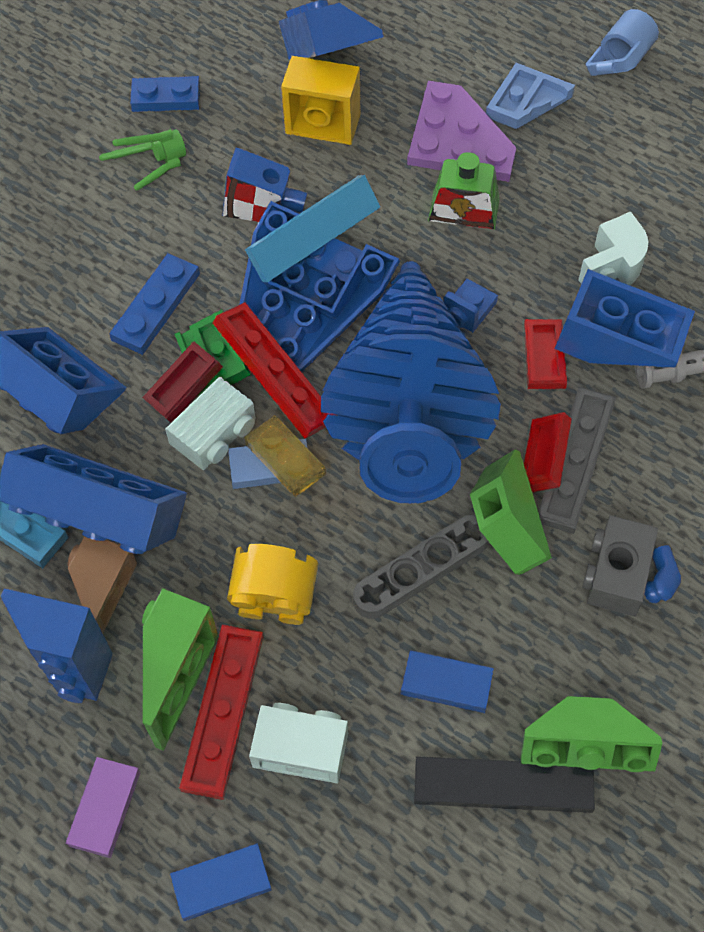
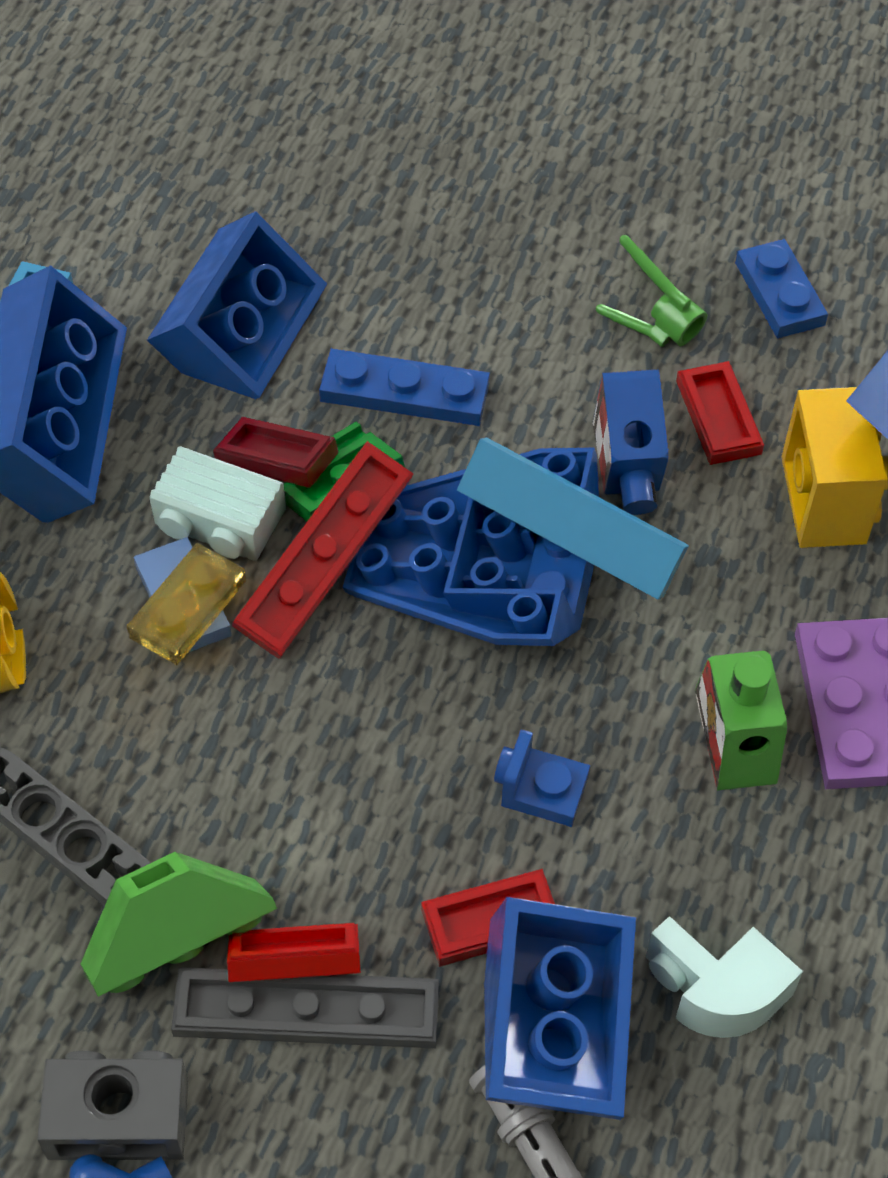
camera: 70 degrees right, 5 degrees down
blue plant [321,261,501,503] -> none
none -> red tile [676,361,764,465]

